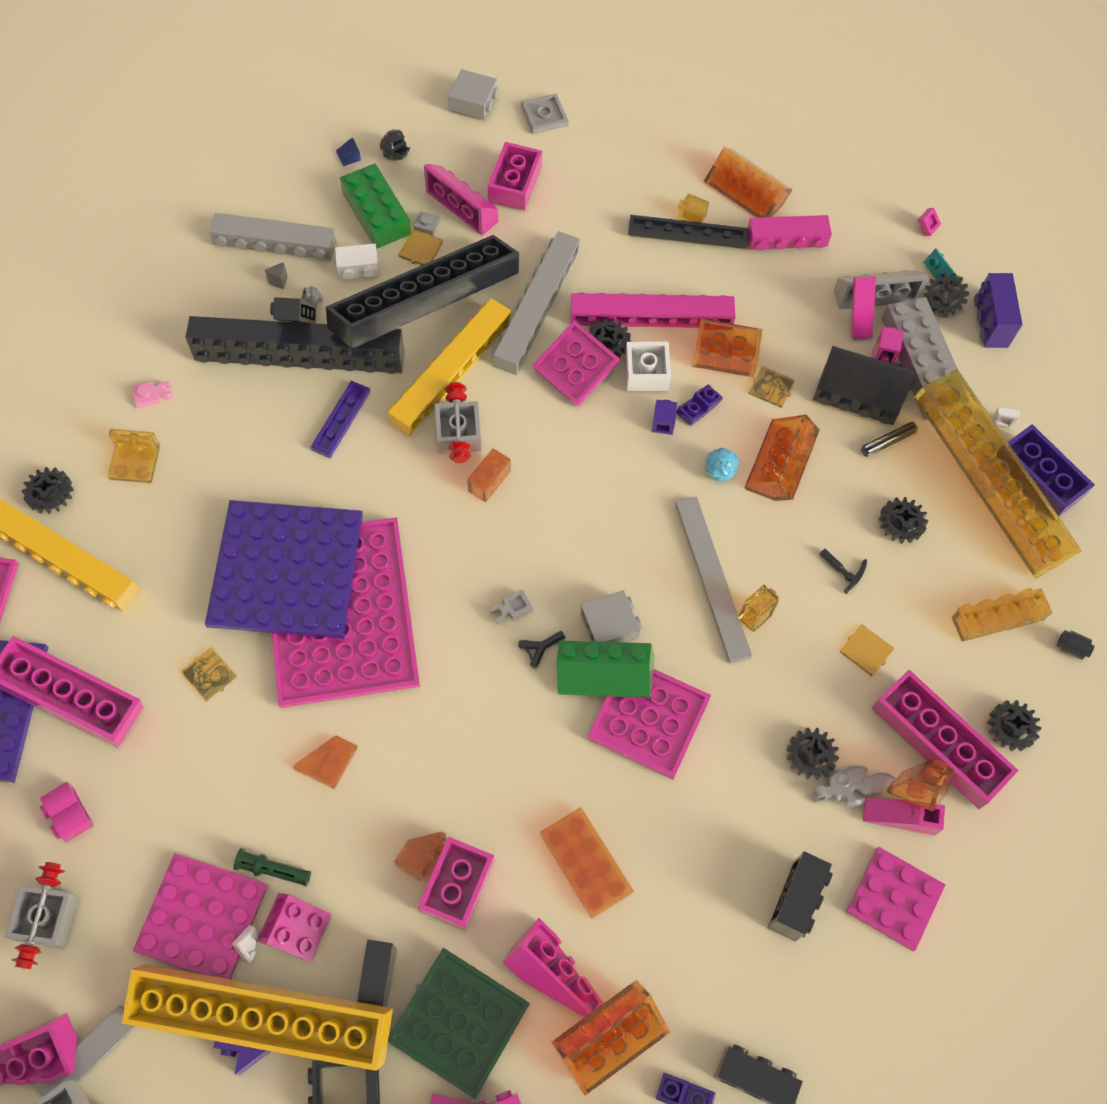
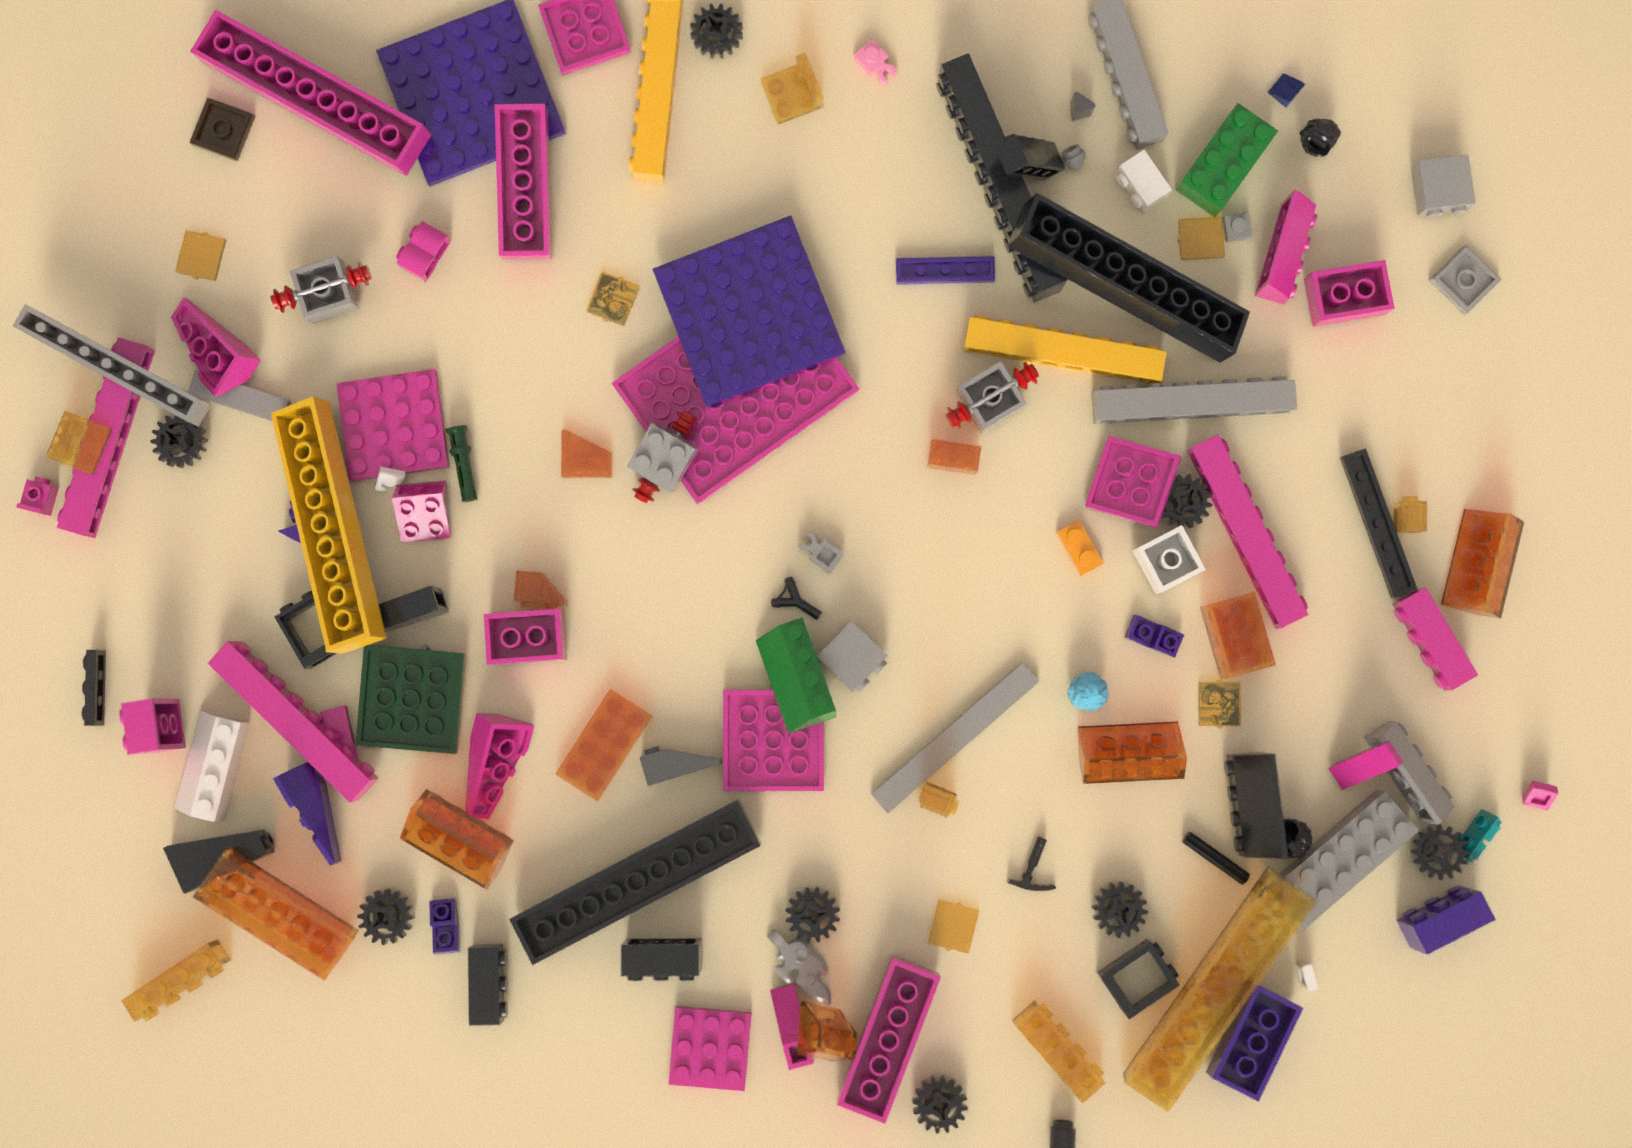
camera: 70 degrees right, 20 degrees up
dark purple brick [652,399,677,435] -> none
dark pink brick [871,327,904,364] -> none
none -> black brick [509,799,762,965]
none -> light grey brick [627,410,699,503]
none -> dark grey slope [639,746,722,786]
none -> light orange plate [1057,520,1104,576]
none -> black window [1097,939,1180,1019]

